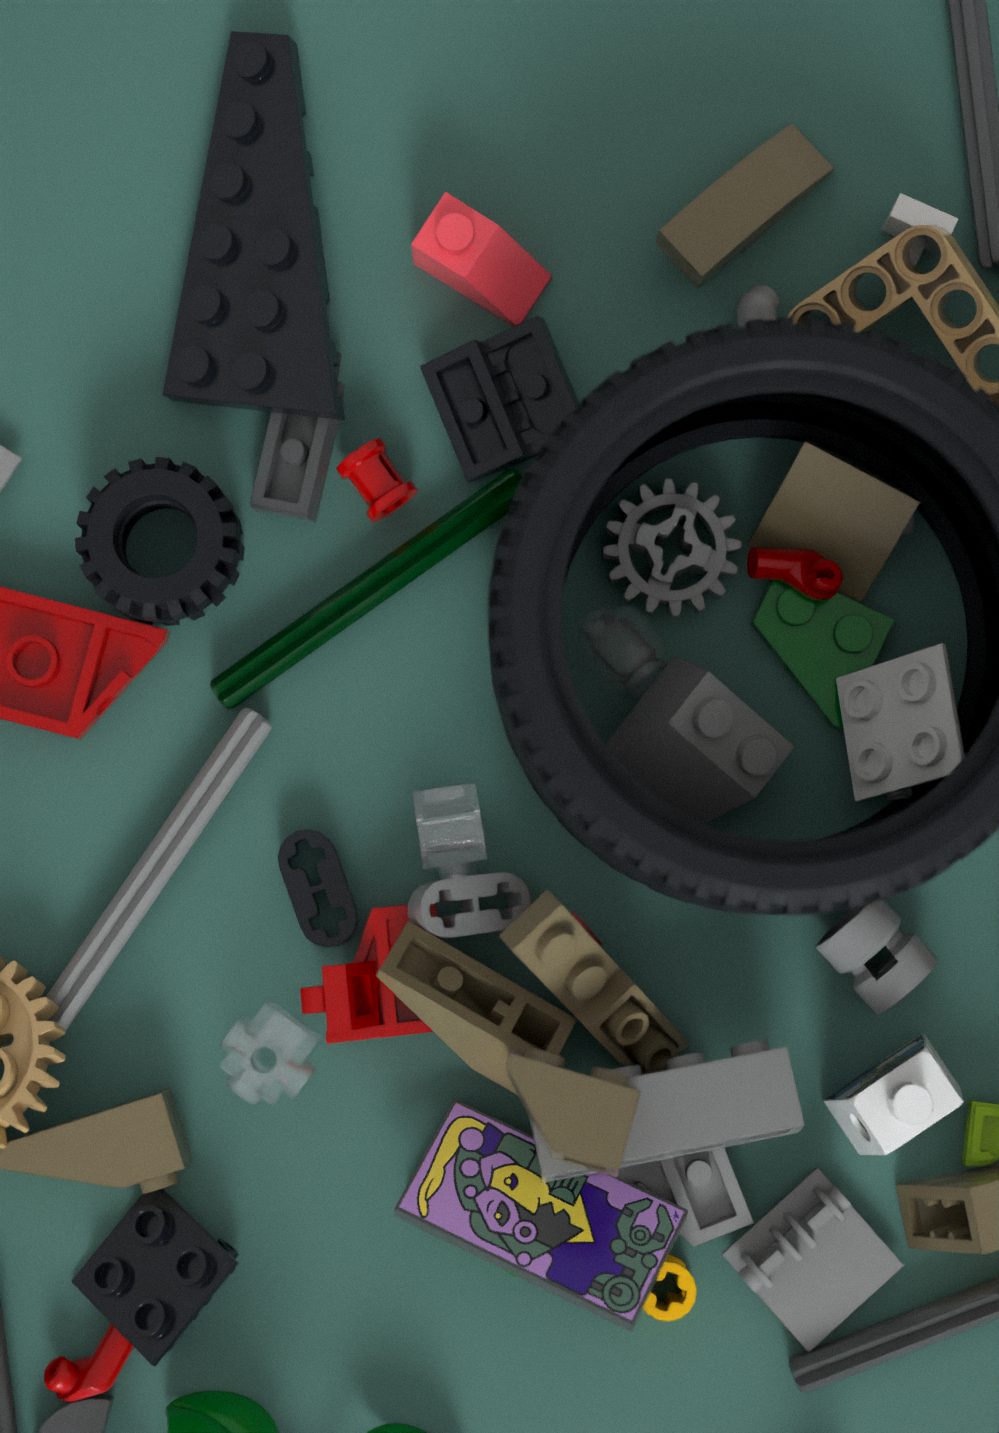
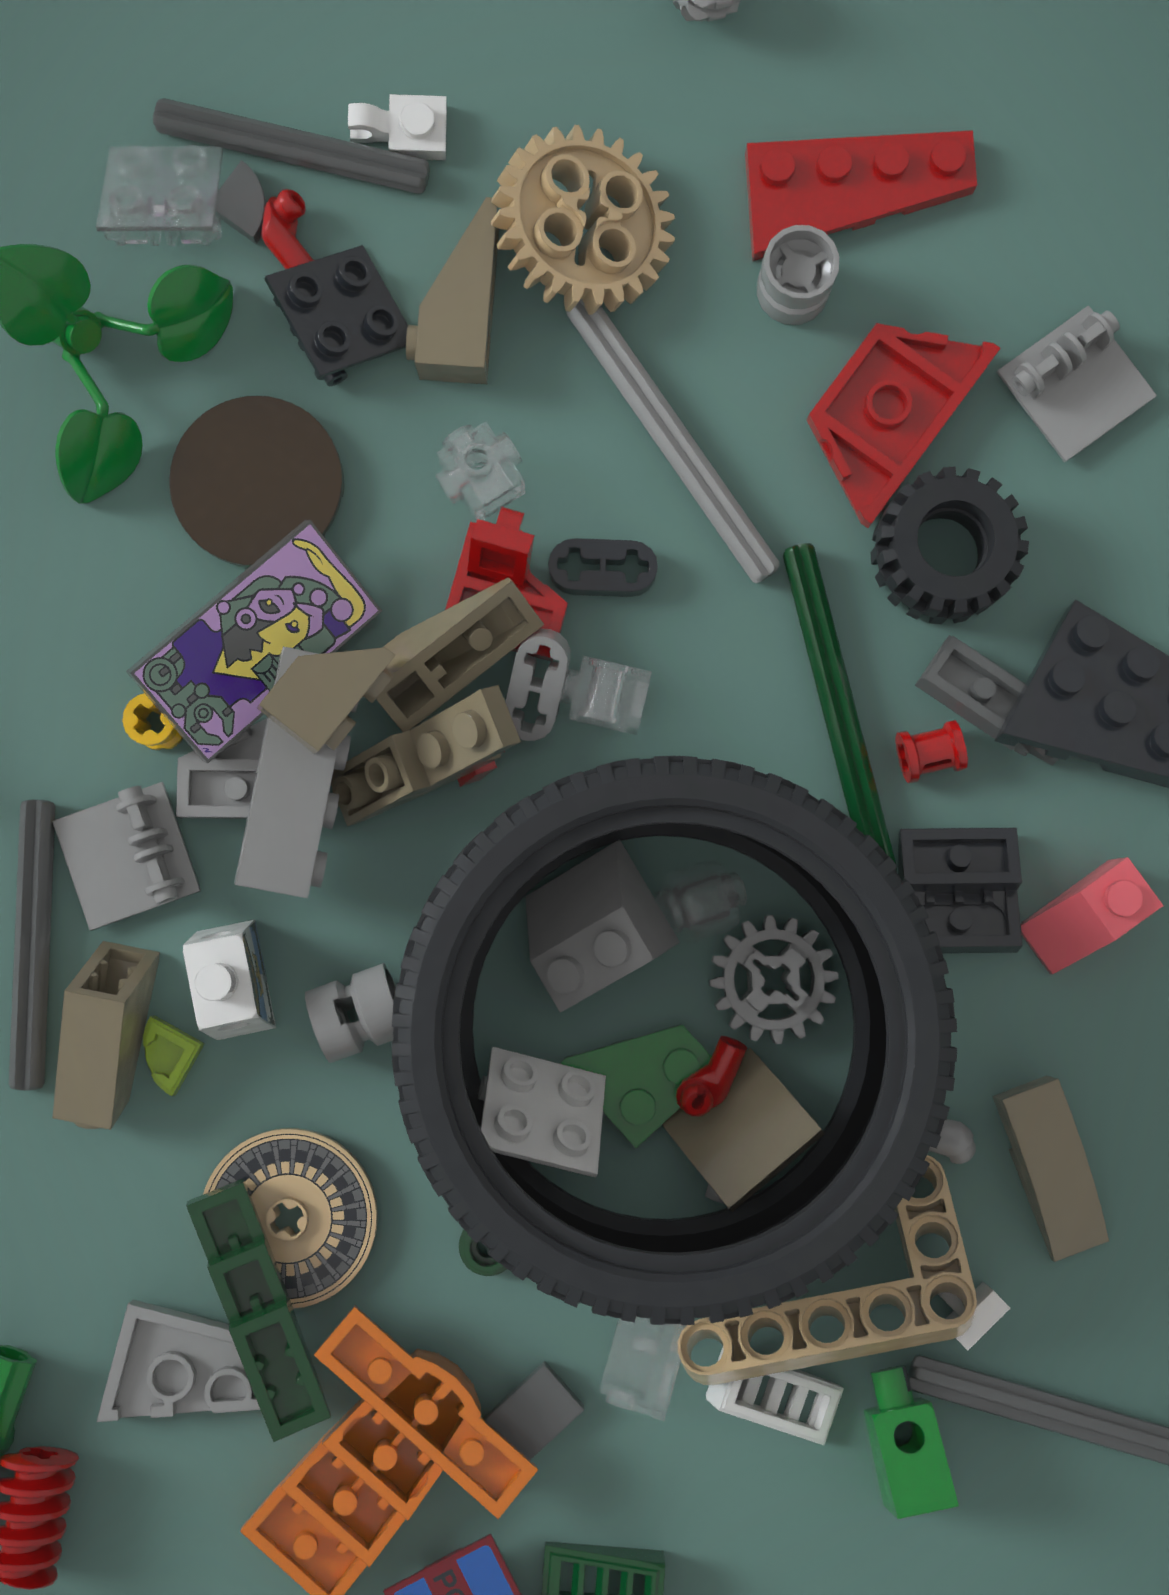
camera: 110 degrees right, 0 degrees up
none -> dark brown tile [169,396,344,569]

